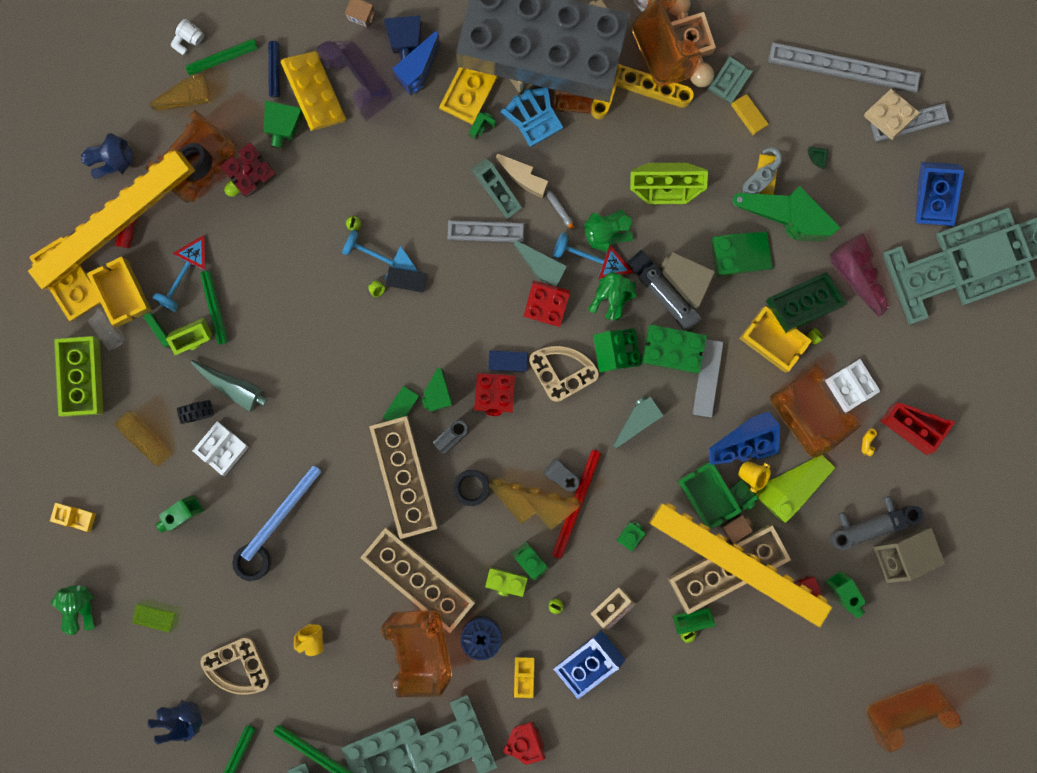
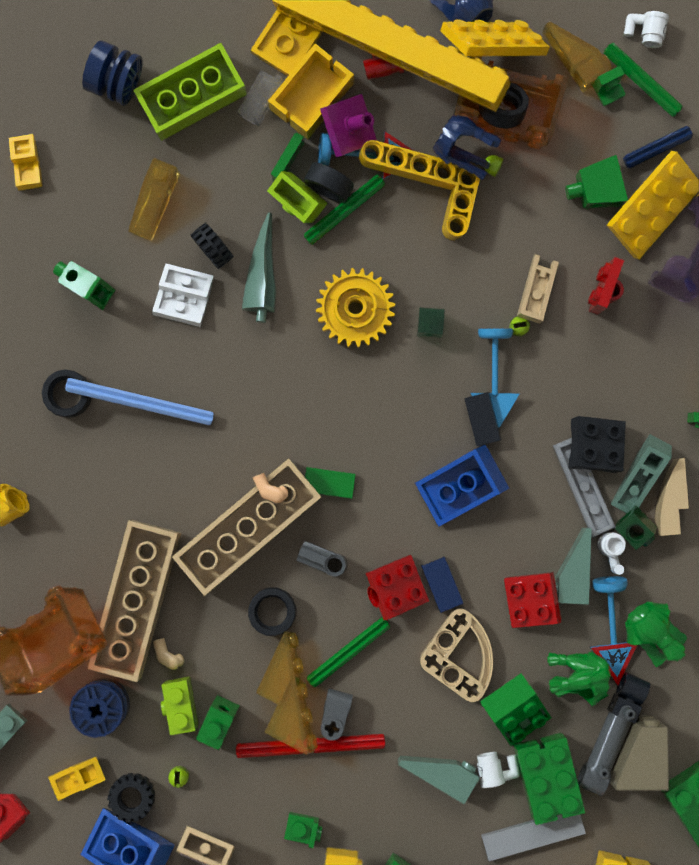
camera: 70 degrees right, 0 degrees up
dark red brick [221,142,276,198] -> none
lime hinge [368,280,385,297] -> none
green slope [422,367,453,413] -> none
light grey piece [546,190,574,229] -> none
none -> dark blue wheel [82,40,143,106]
none -> black tyre [107,773,155,823]
none -> tan arm [152,638,184,670]
none -> light nougat arm [253,473,288,503]
none -> black tyre [304,162,354,203]
none -> green axle [307,617,390,688]
none -> yellow gear [316,268,395,348]
none -> magenta tile [320,94,377,157]
none -> yellow beam [359,140,480,240]
none -> blue slope [415,445,510,527]
none -> clear green brick [416,308,445,338]
none -> dark blue piece [433,116,501,180]
none -> yellow plate [440,20,550,56]
none -> white piece [477,752,520,788]
none -> tan hinge [517,254,558,324]
none -> black brick [569,416,626,473]
none -> red plate [588,257,624,315]
none -> green bracket [592,66,625,106]
none -> white piece [597,532,626,575]
none -> dark green brick [615,505,657,550]

